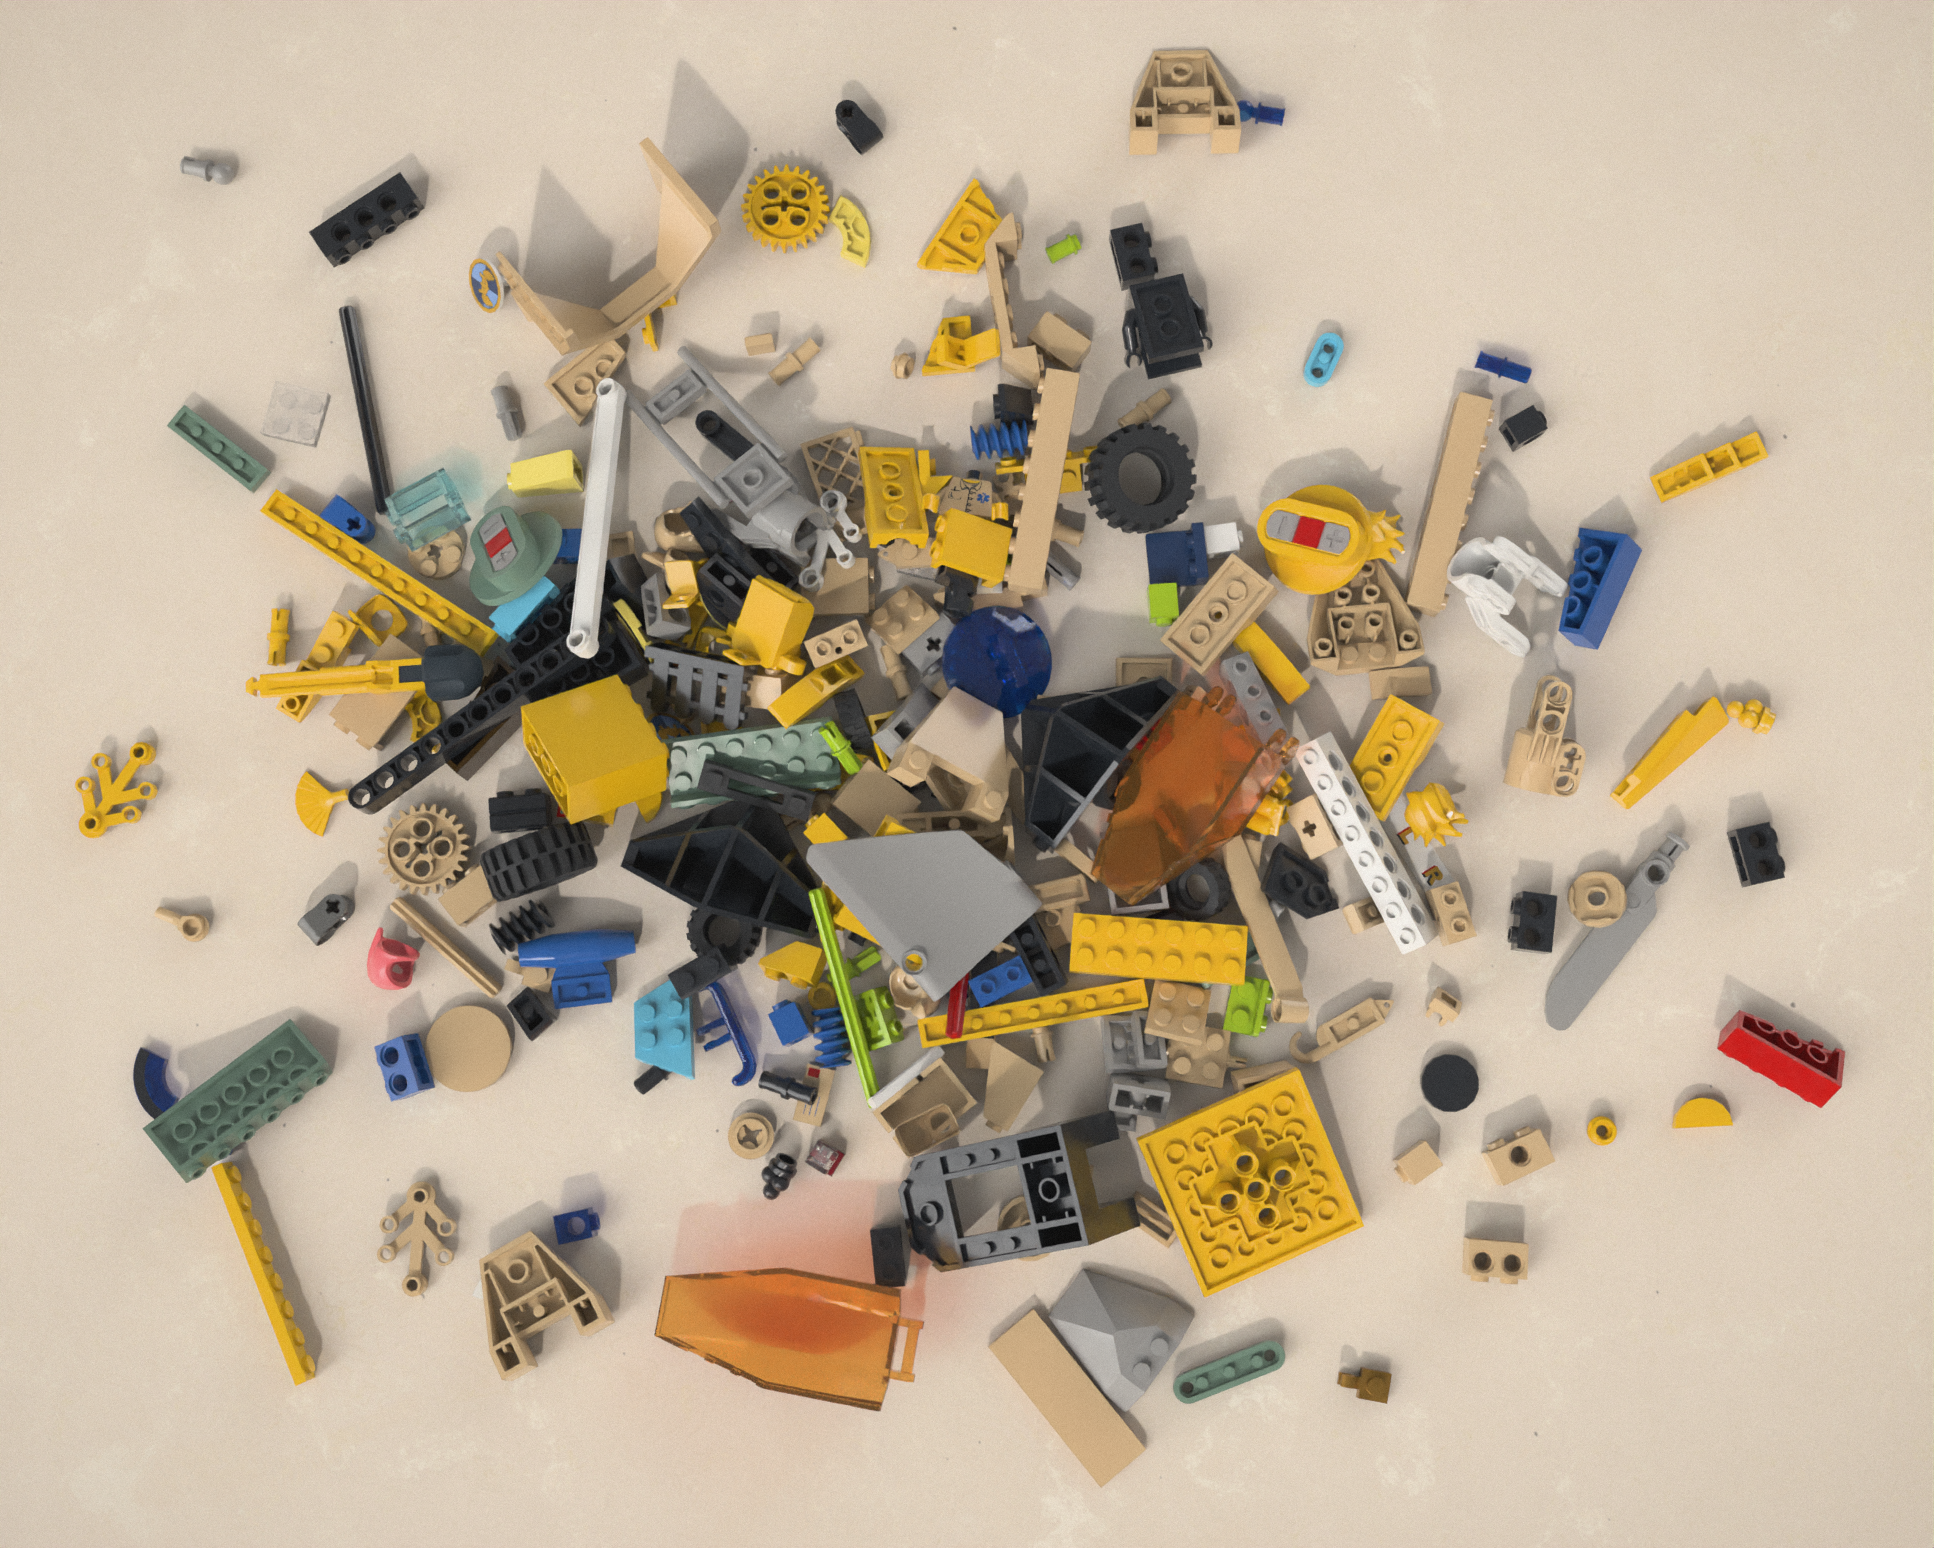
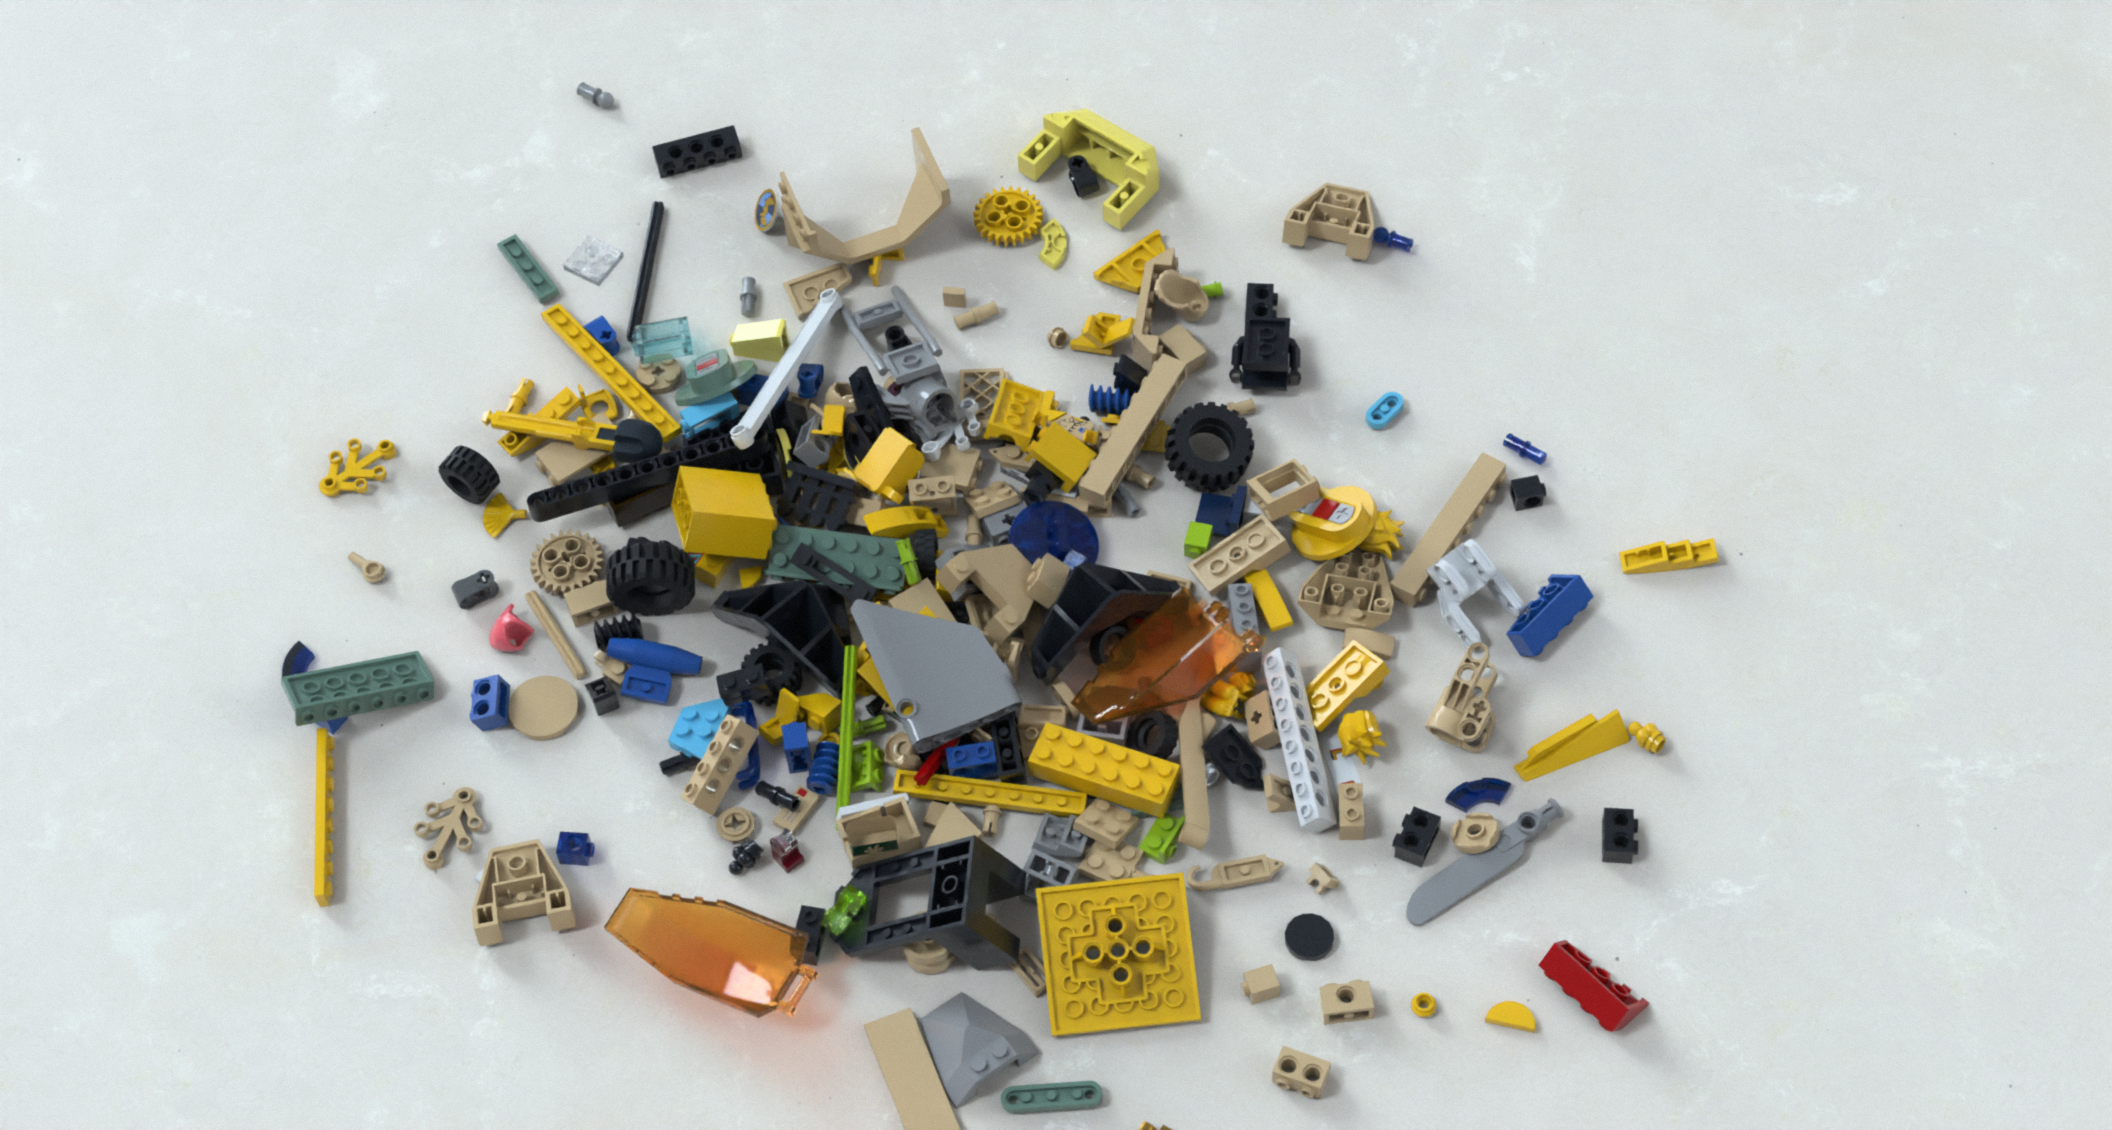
camera: 15 degrees right, 25 degrees down
none -> black tyre [438,445,500,504]
none -> tan brick [680,714,760,816]
none -> yellow bracket [758,688,800,746]
none -> blue piece [797,363,824,399]
none -> clear neon green hinge [820,884,866,936]
none -> light yellow wedge [1017,108,1159,230]
none -> tan brick [1025,552,1070,609]
none -> tan piece [1154,269,1209,322]
none -> tan window [1246,458,1320,522]
none -> clear blue tile [1445,777,1511,813]

